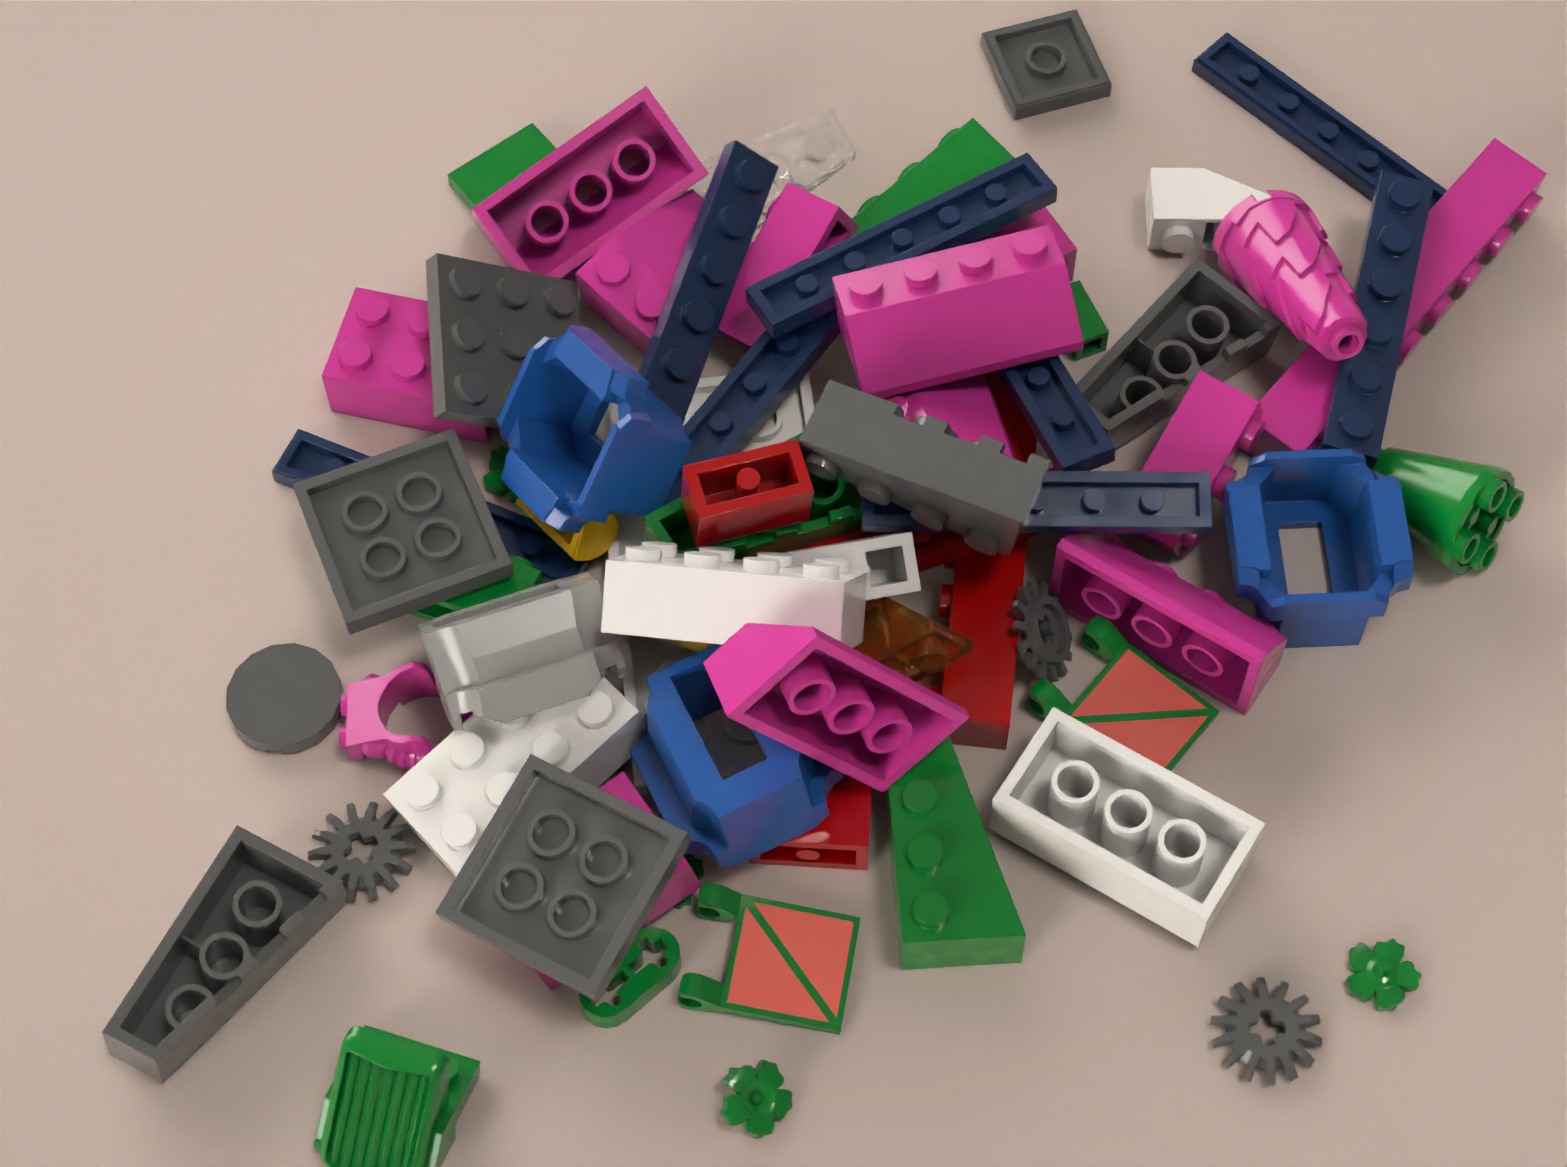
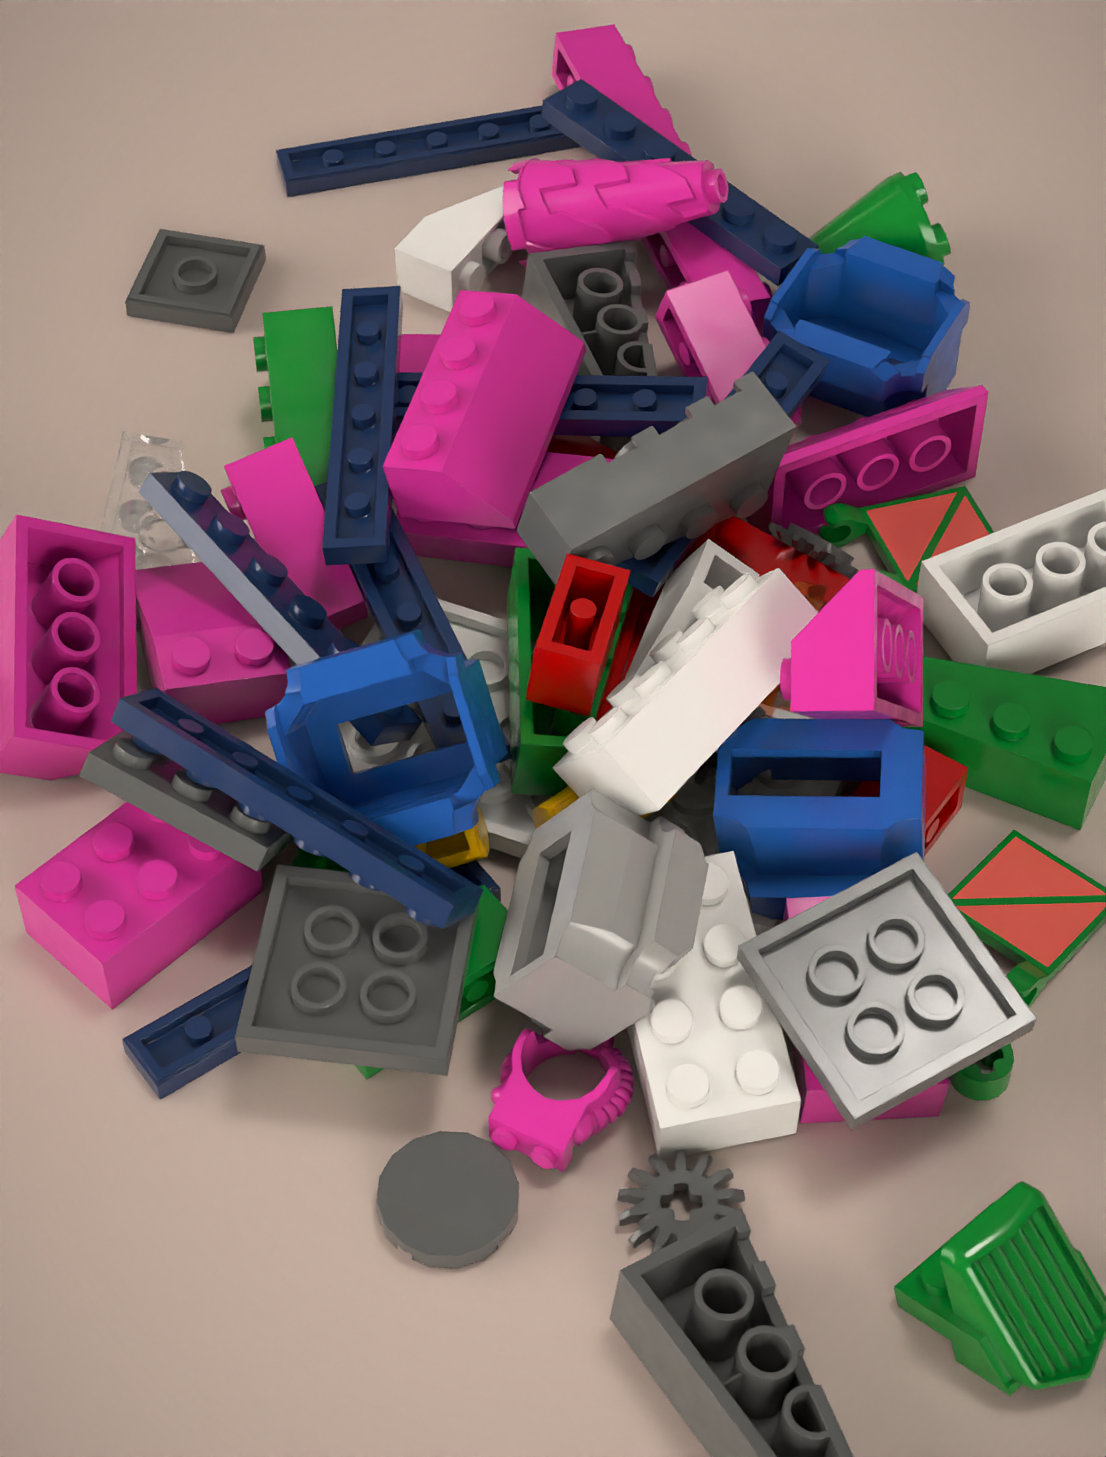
camera: 60 degrees left, 10 degrees down
none -> dark blue plate [111,688,484,929]

